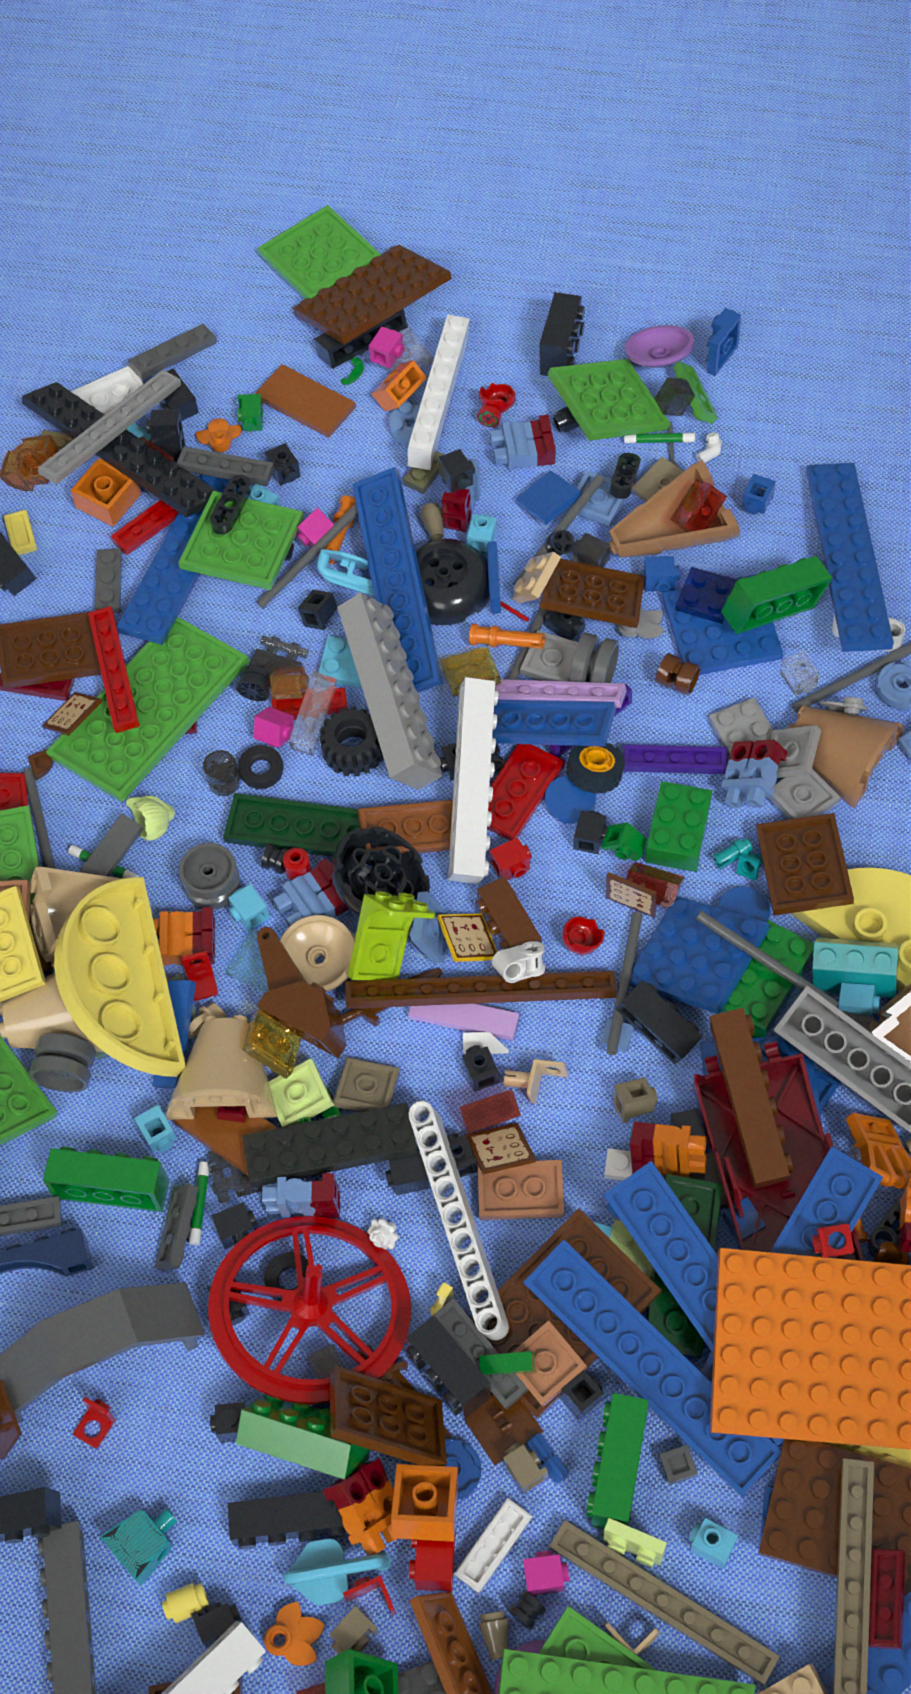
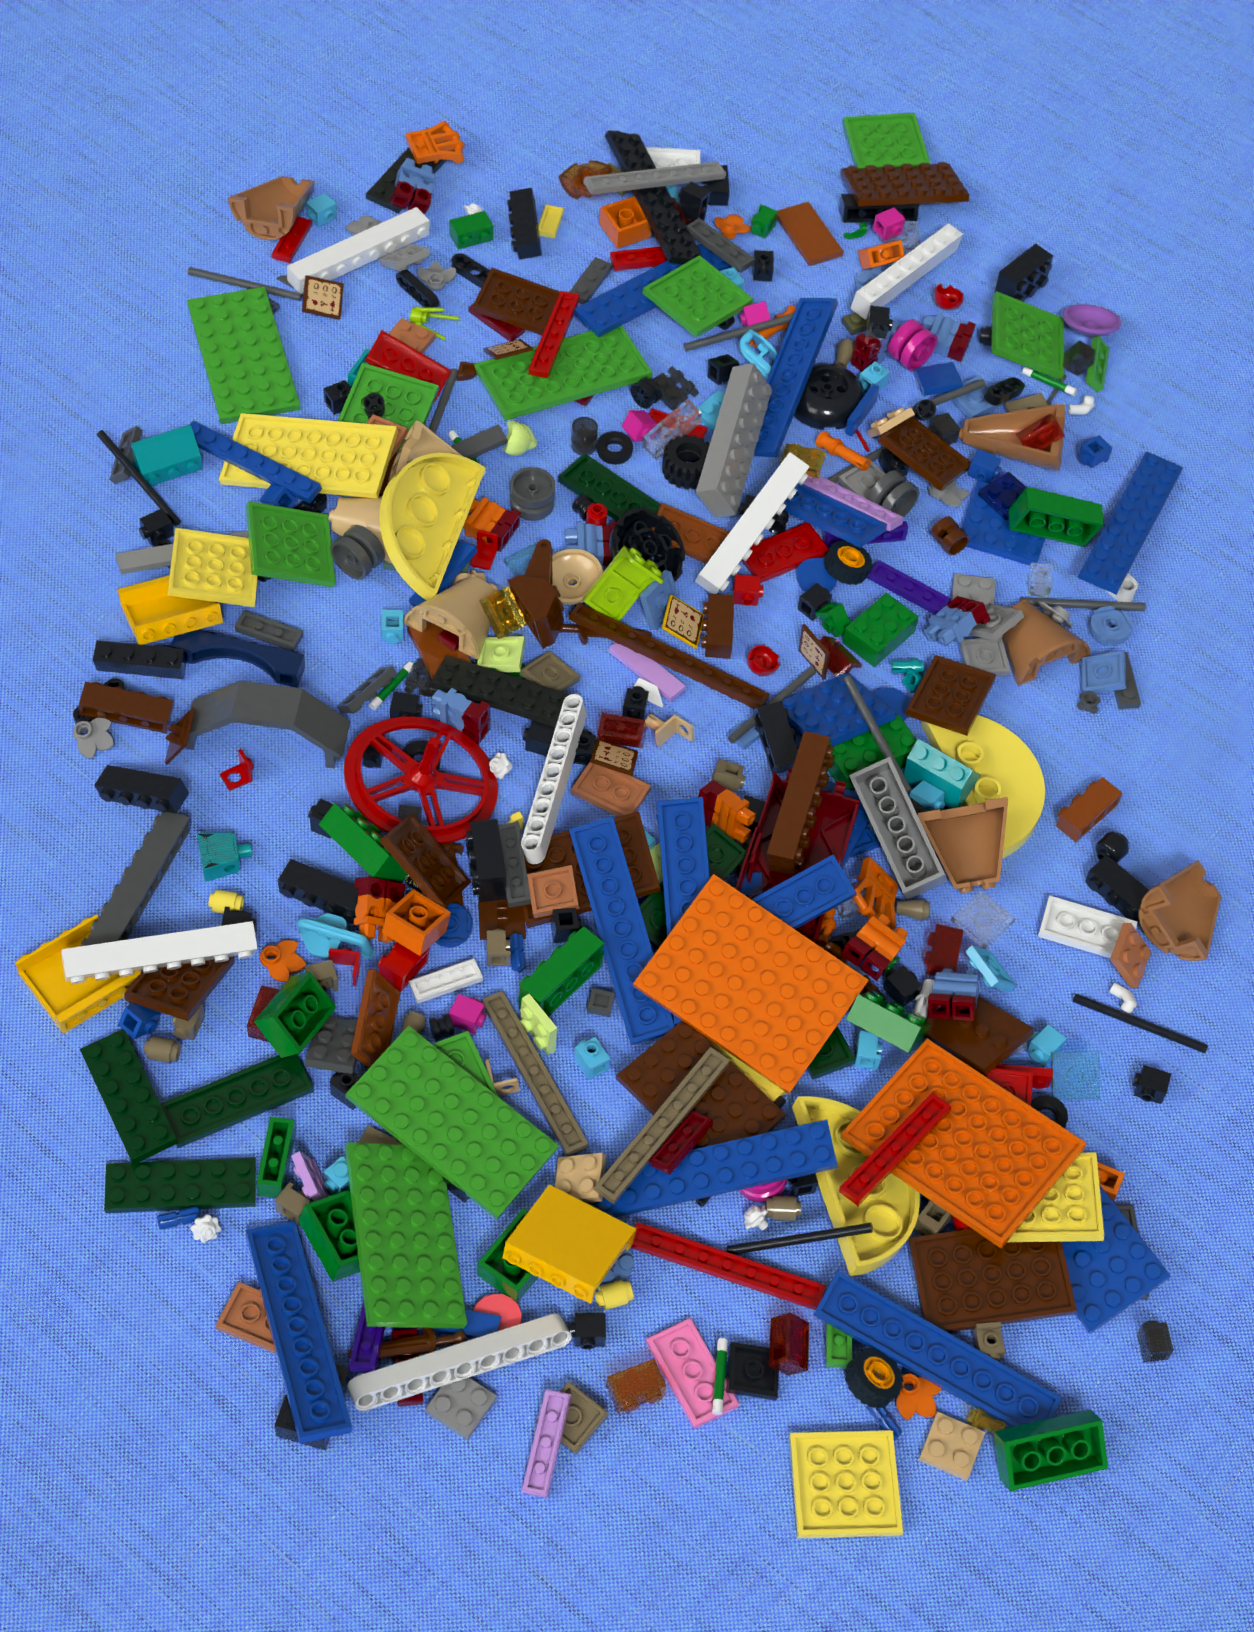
camera: 20 degrees right, 5 degrees down
green brick [43,1146,170,1212] -> none
dark grey plate [128,324,216,380] -> none
black beam [210,475,252,534] -> none
medium azure brick [228,884,270,932] -> none
clear orange brick [270,666,310,700] -> none
red tile [477,405,502,428] -> none
green piece [479,1351,536,1375] -> none
white piece [492,941,545,983] -> none
blue plate [706,308,741,376] -> none
red bracket [812,1224,854,1258] -> none
none -> dark pink wheel [887,319,938,371]

